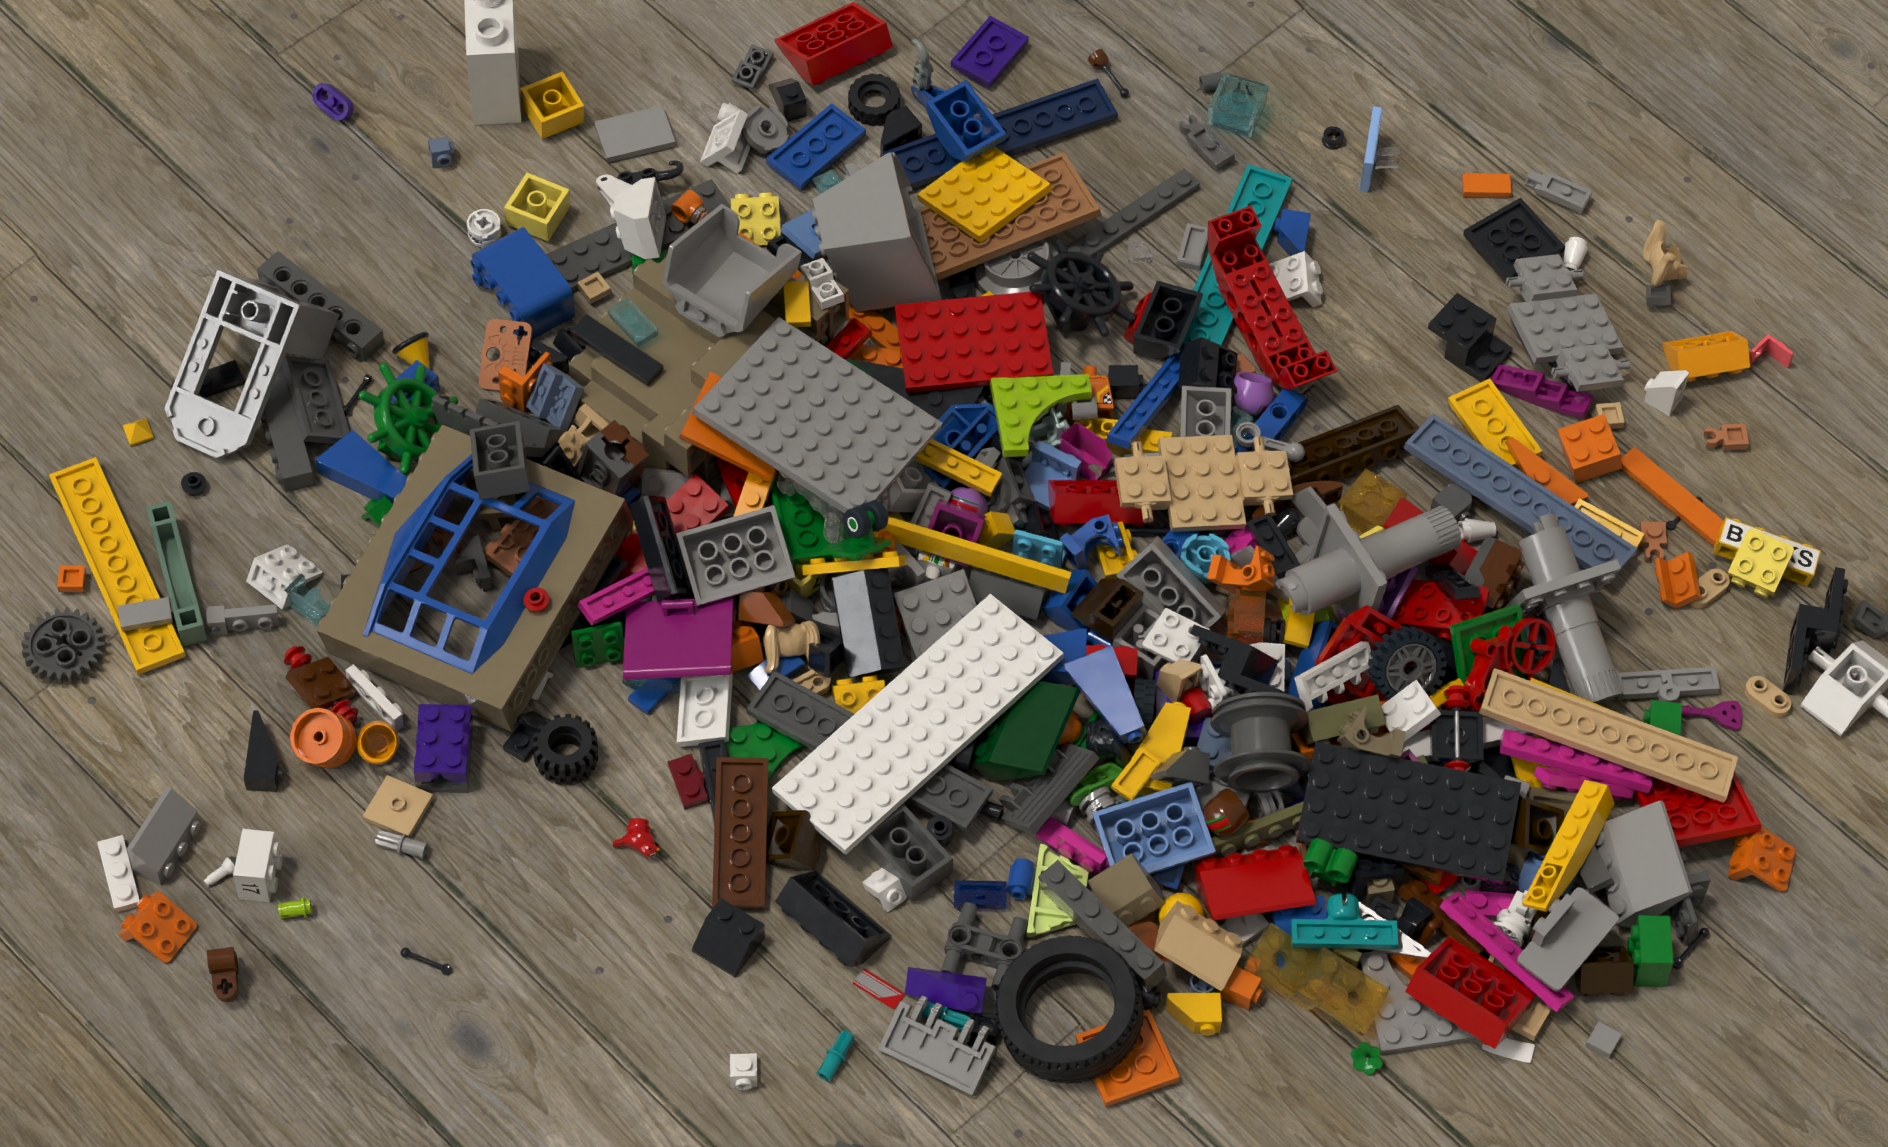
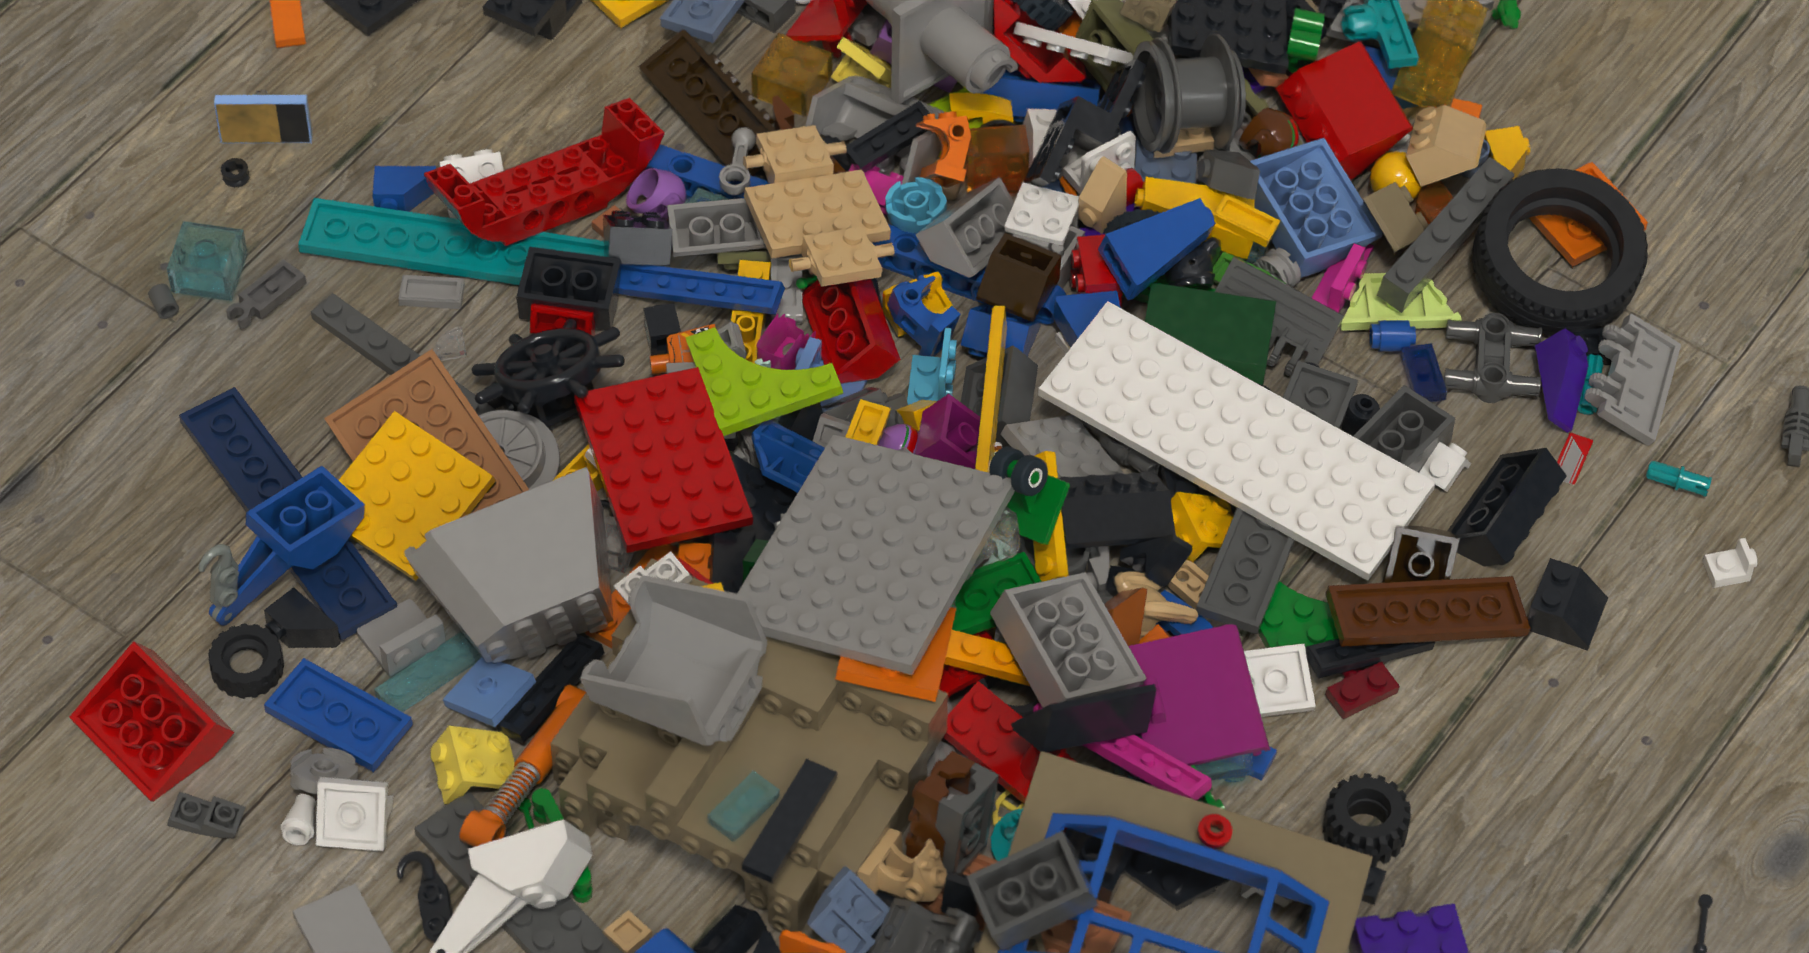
camera: 100 degrees left, 5 degrees down
red animal [613,818,660,858] -> none
black slope [769,78,807,122] -> none
dark purple plate [951,16,1029,88] -> none
black slope [1025,502,1059,541] -> none
hinge [1088,49,1129,97] -> none

